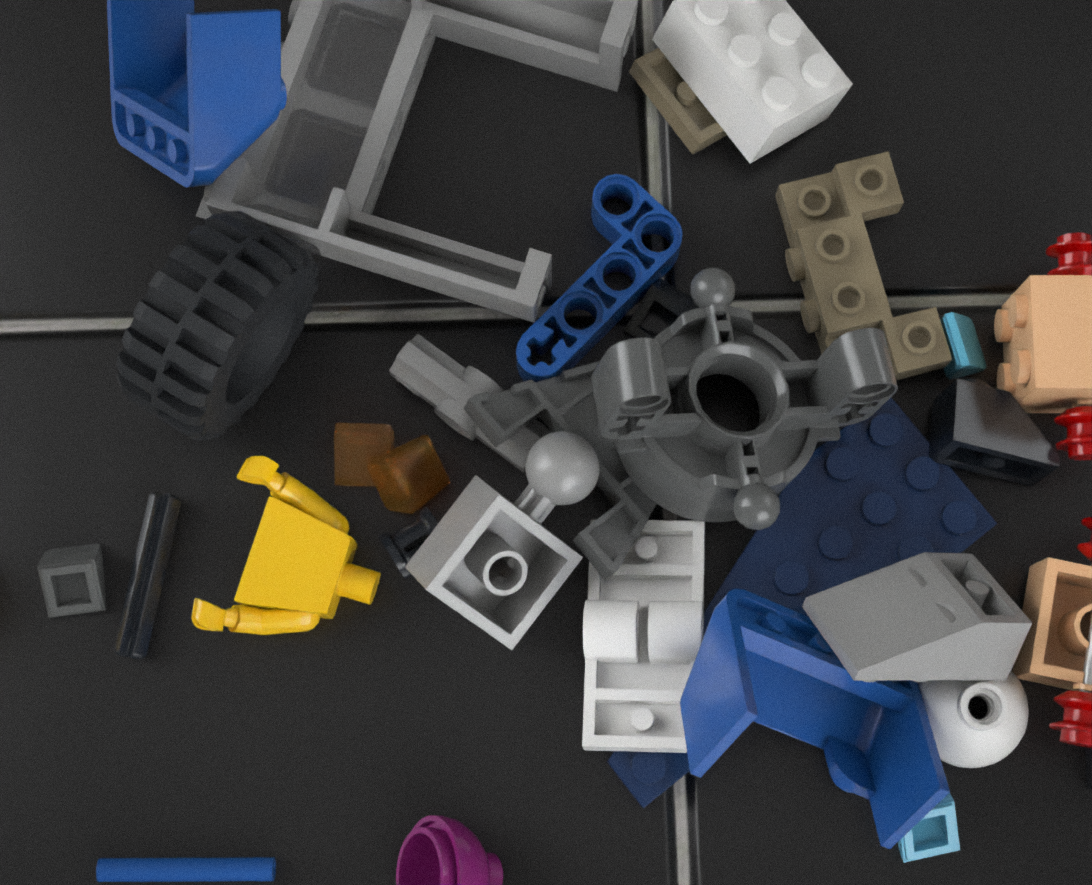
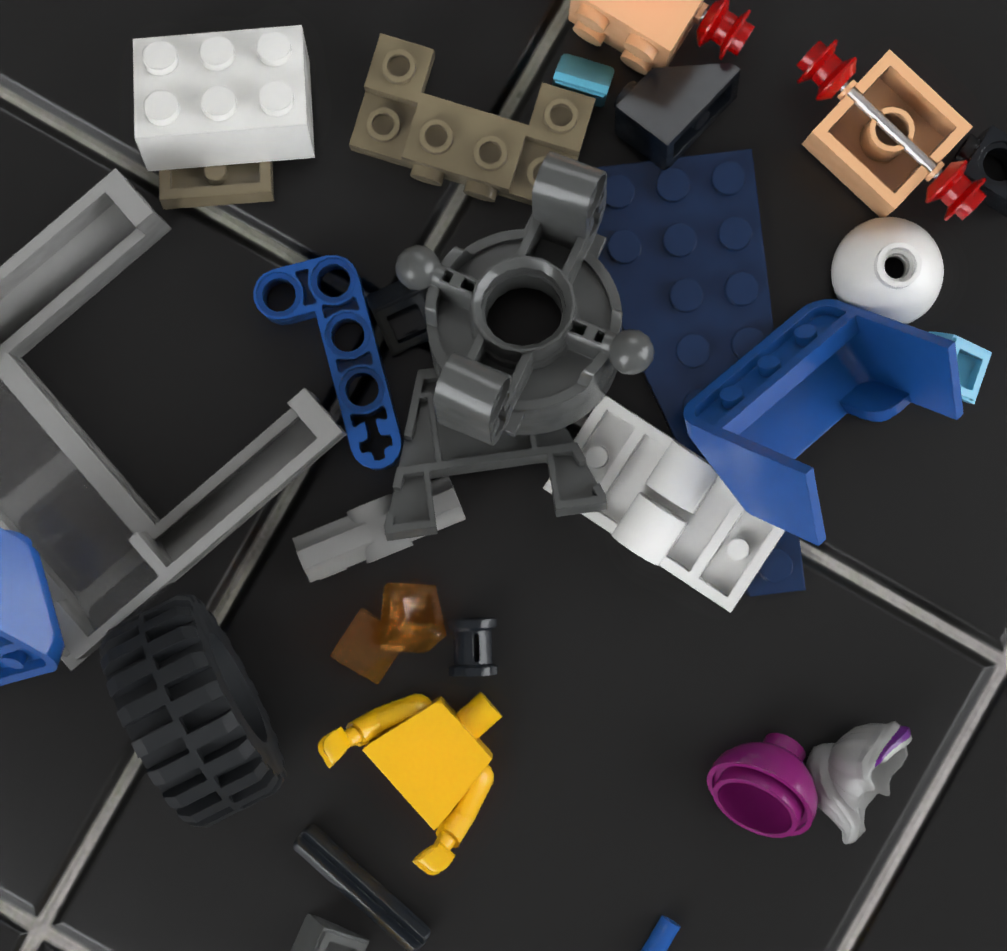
camera: 60 degrees left, 10 degrees up
light grey brick [405,431,600,650] -> none
light grey slope [802,552,1032,682] -> none

